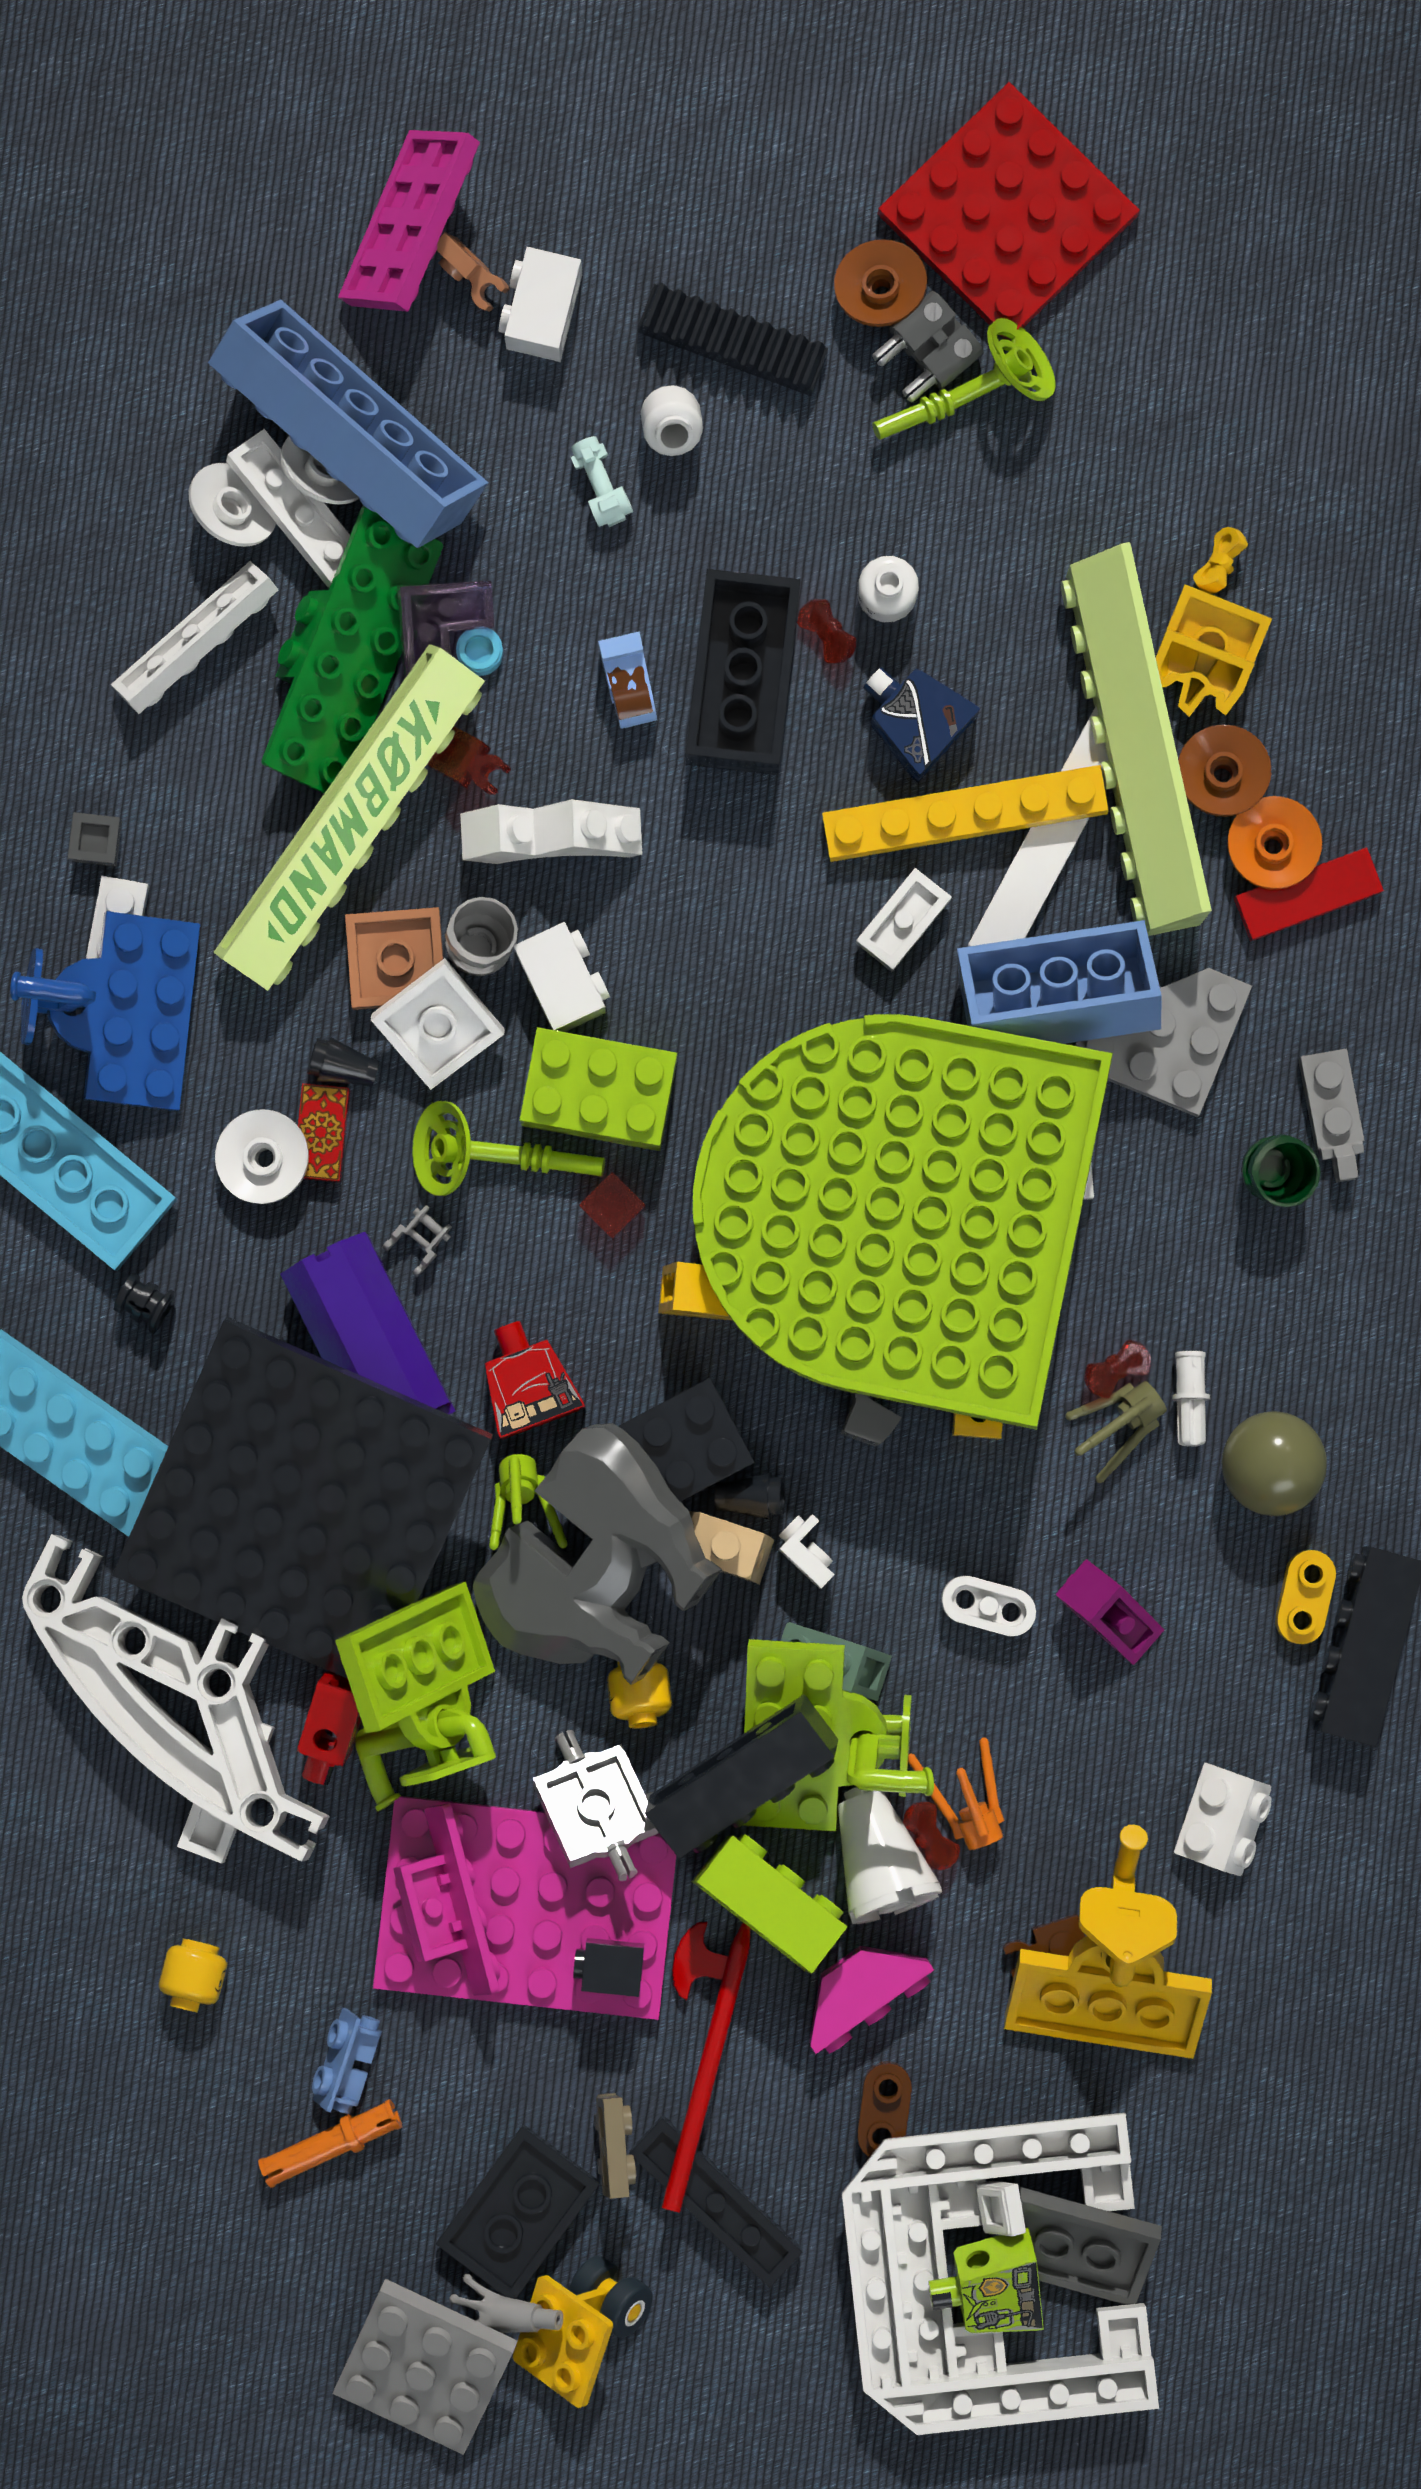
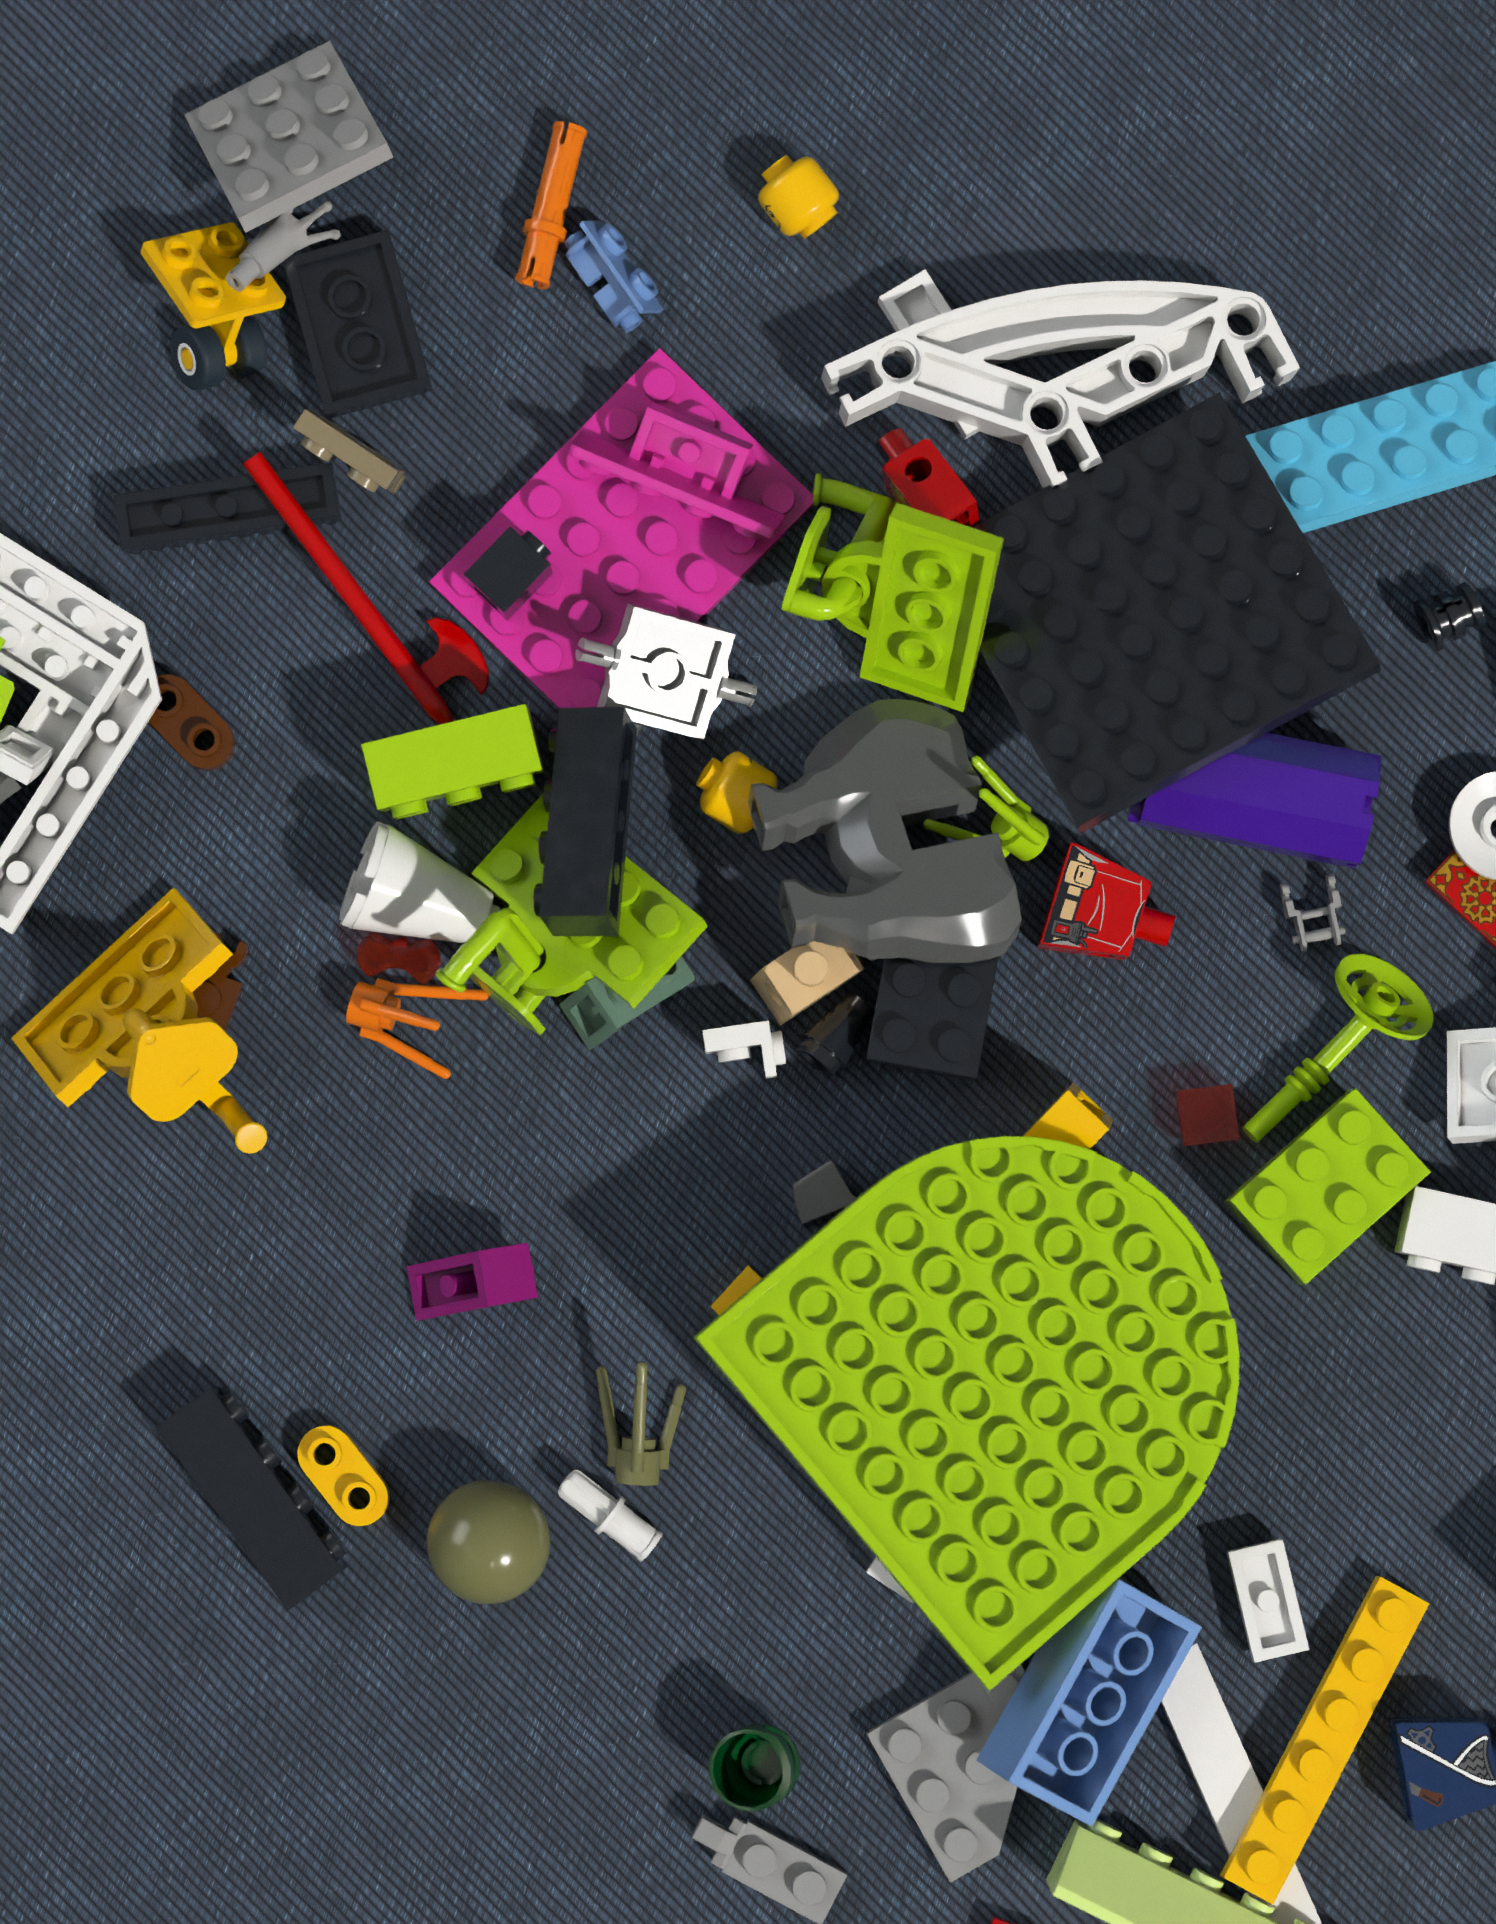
camera: 135 degrees right, 0 degrees up
dark pink slope [809,1946,934,2054] -> none
white plate [941,1576,1036,1636] -> none
clear red piece [1084,1340,1151,1399] -> none
white bracket [1174,1762,1271,1876] -> none

